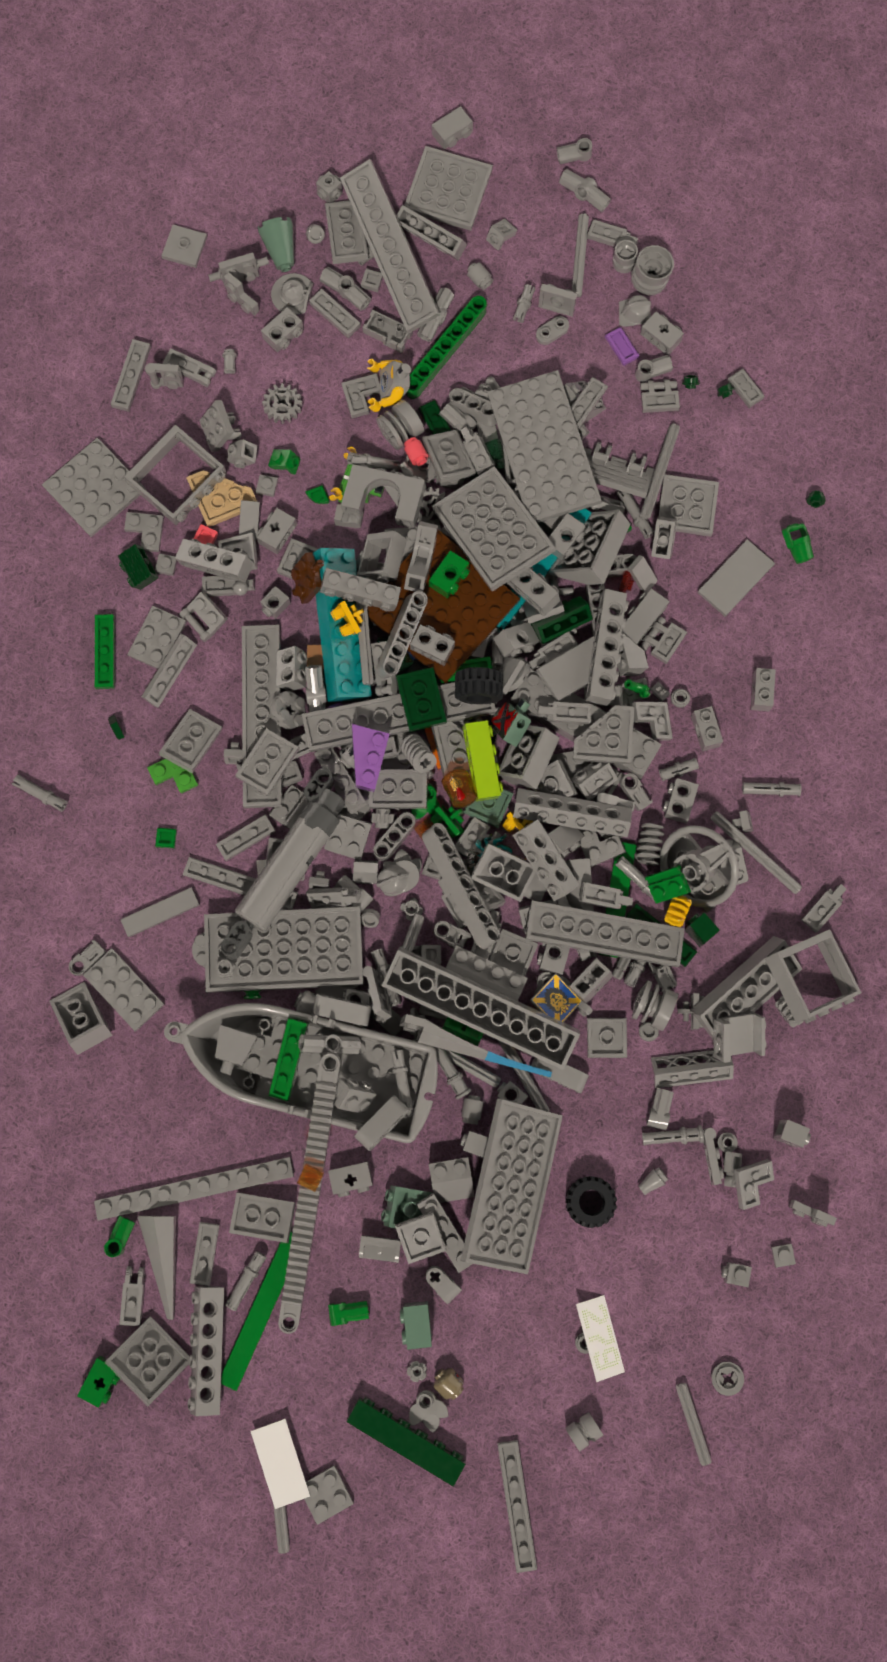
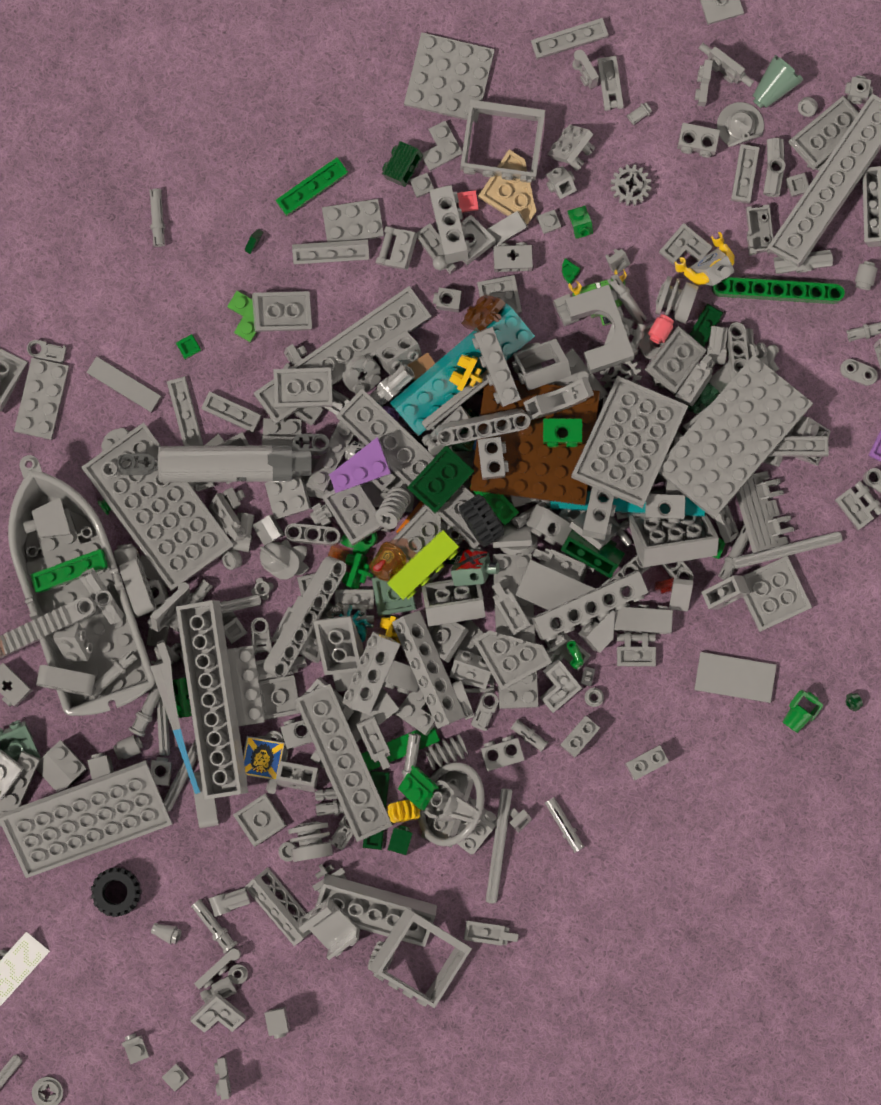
camera: 55 degrees right, 5 degrees up
none -> light grey tile [605,249,630,274]

